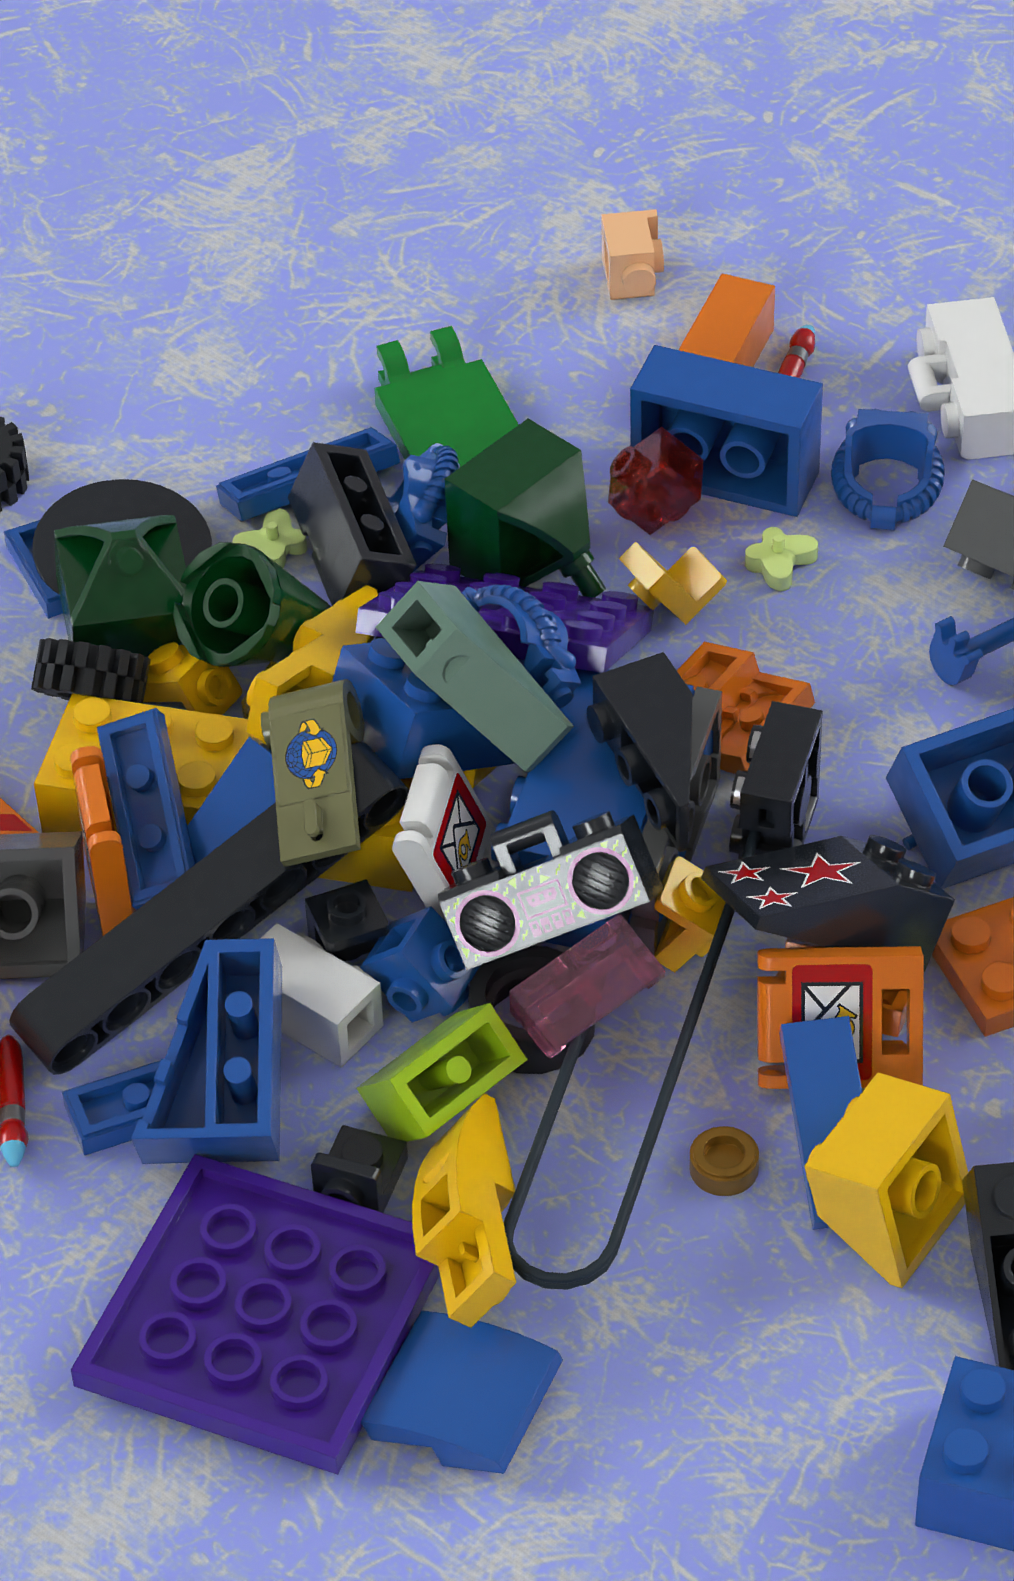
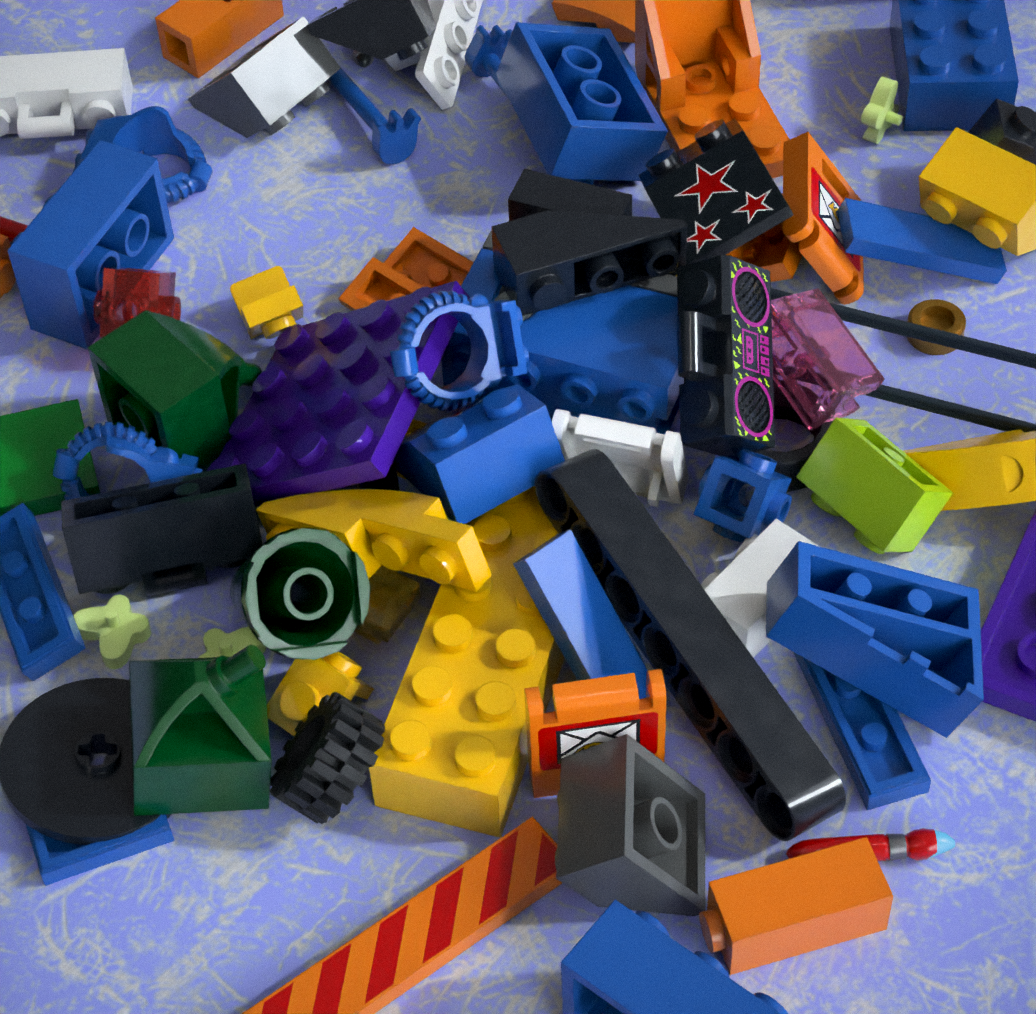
camera: 85 degrees left, 5 degrees up
blue tile [97,708,195,910] -> none
olive door [261,679,365,867] -> none
black bracket [305,879,389,961] -> none
black bracket [311,1125,408,1213] -> none
sand green slope [376,581,574,772] -> none
yellowish green piece [745,527,818,591] -> none

